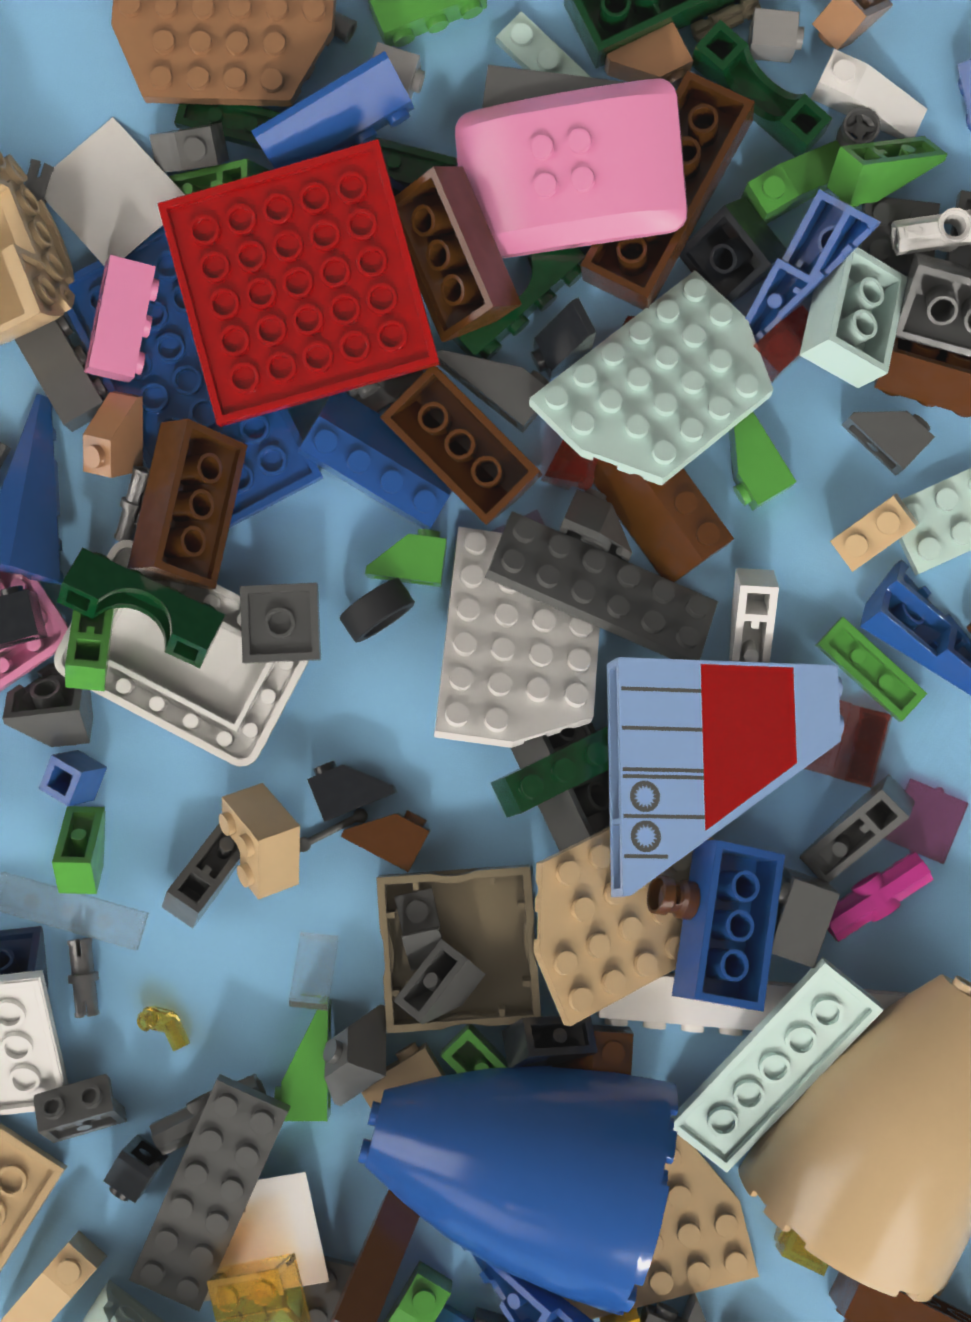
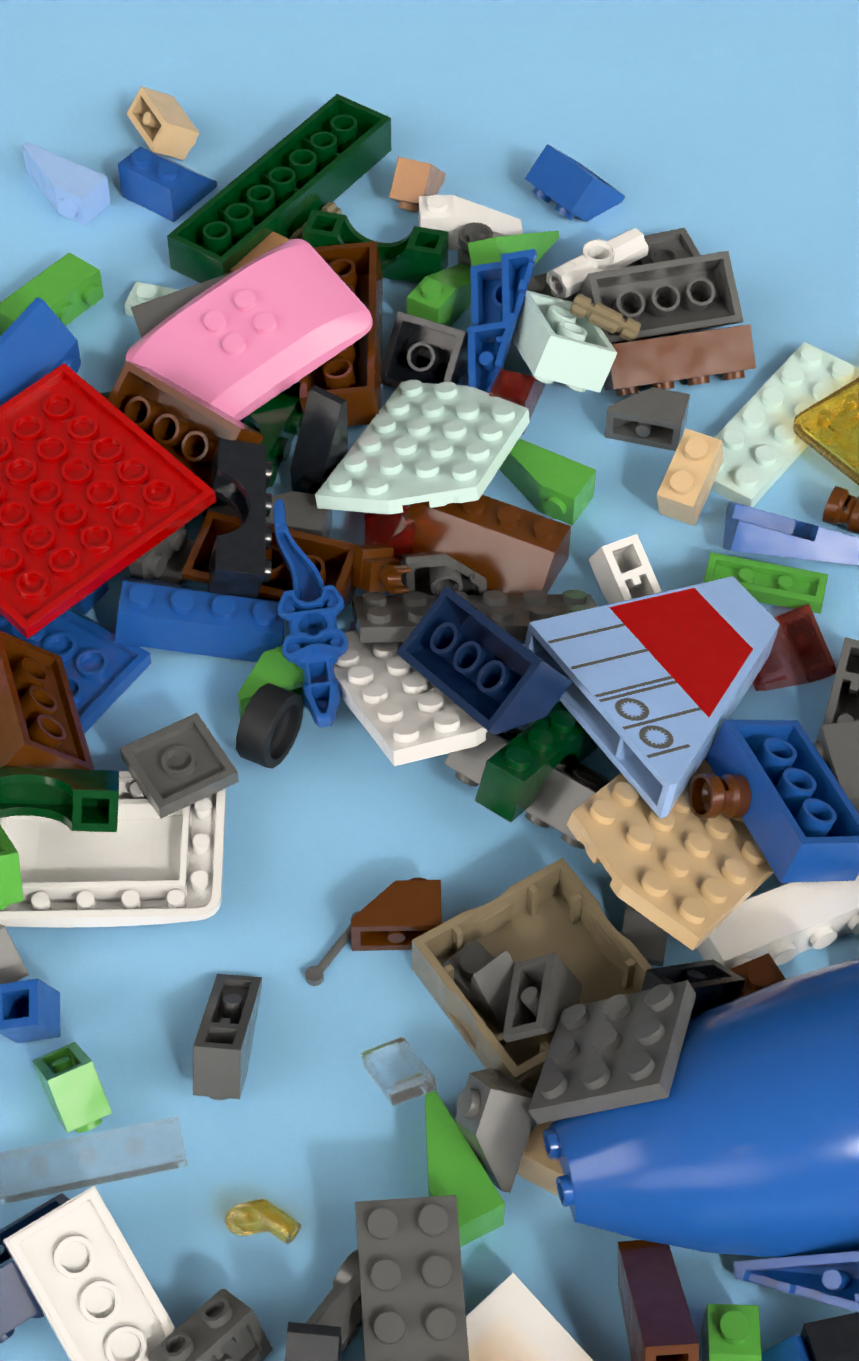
camera: 30 degrees left, 35 degrees down
flat silver pin [67,938,100,1018] -> none
tan brick [219,783,300,900] -> none
black slope [307,761,397,822] -> none
light grey brick [748,8,804,63] -> none
none -> black arch [208,438,272,599]
none -> blue animal [273,499,349,727]
none -> reddish brown piece [351,544,411,594]
none -> dark blue slope [396,586,572,735]
none -> dark grey plate [528,980,696,1124]
none -> dark tan axle [570,294,641,342]

